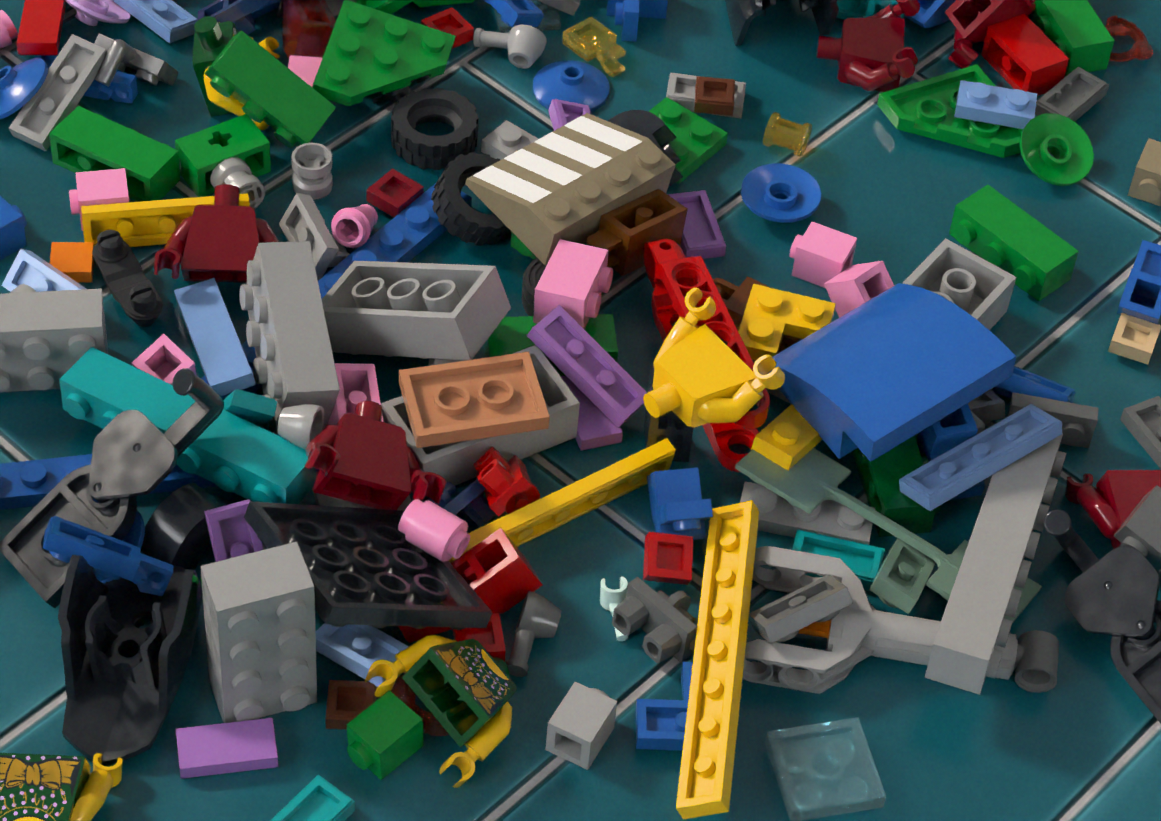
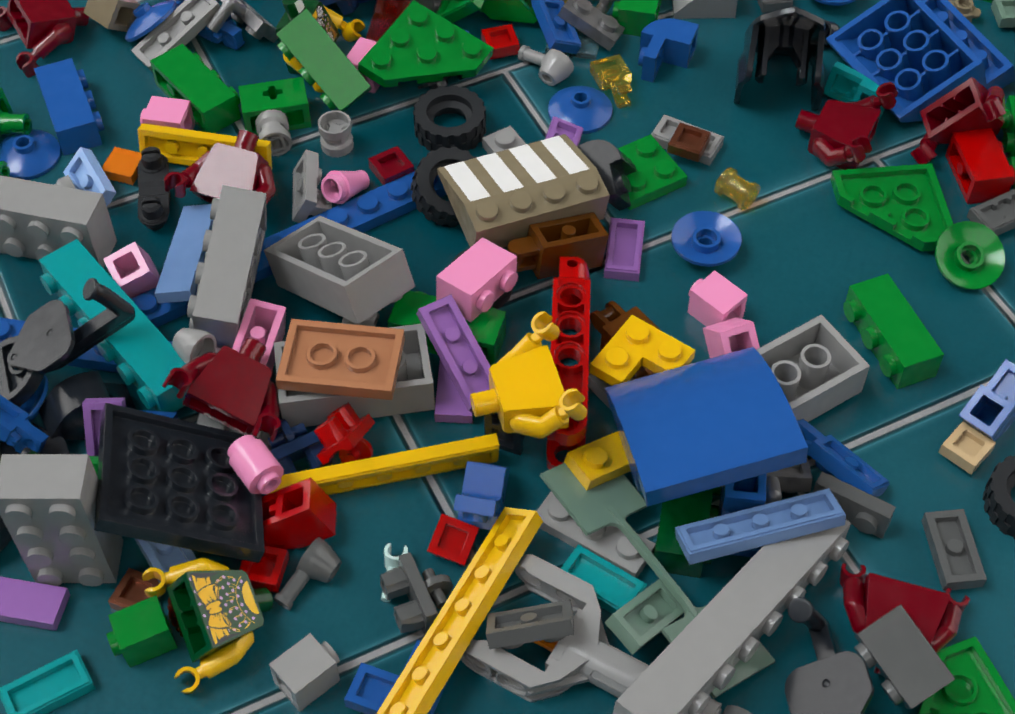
camera: 25 degrees right, 5 degrees up
teal tile [223,389,277,427] -> none
medium blue plate [954,80,1037,129] -> none

